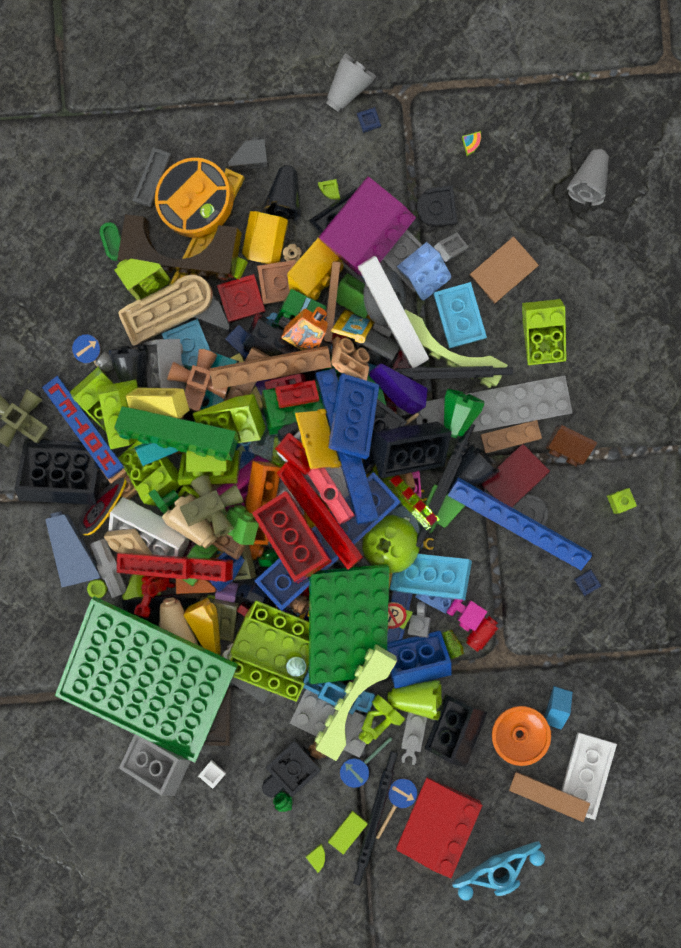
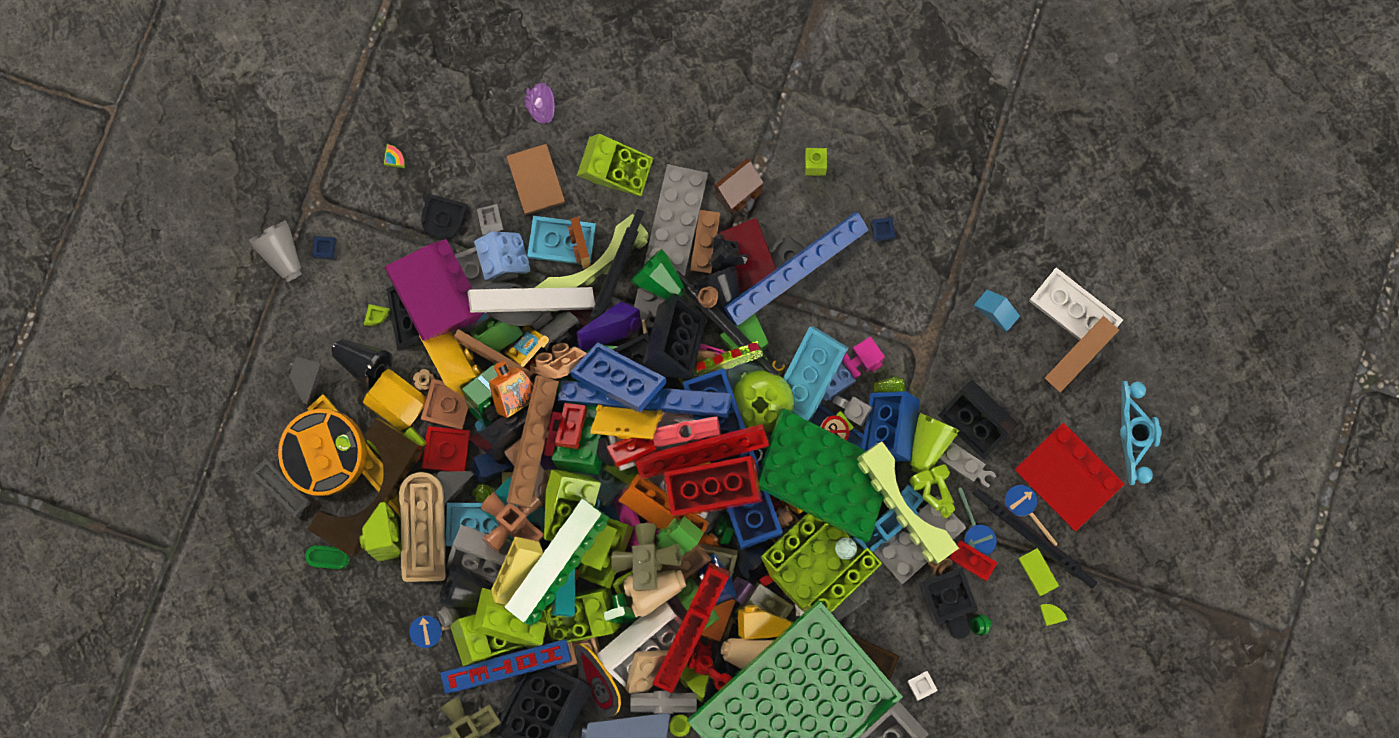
camera: 65 degrees left, 10 degrees down
red head [466,616,499,652] -> none
orange dish [492,706,551,766] -> none
light grey cone [567,149,609,206] -> none
none -> clear neon green plate [473,484,494,503]
none -> medium lavender hat [524,83,555,124]
none -> dark orange plate [568,217,591,269]
none -> medium nougat plate [698,287,718,308]
none -> black rock [710,234,748,271]
none -> red plate [949,540,998,582]

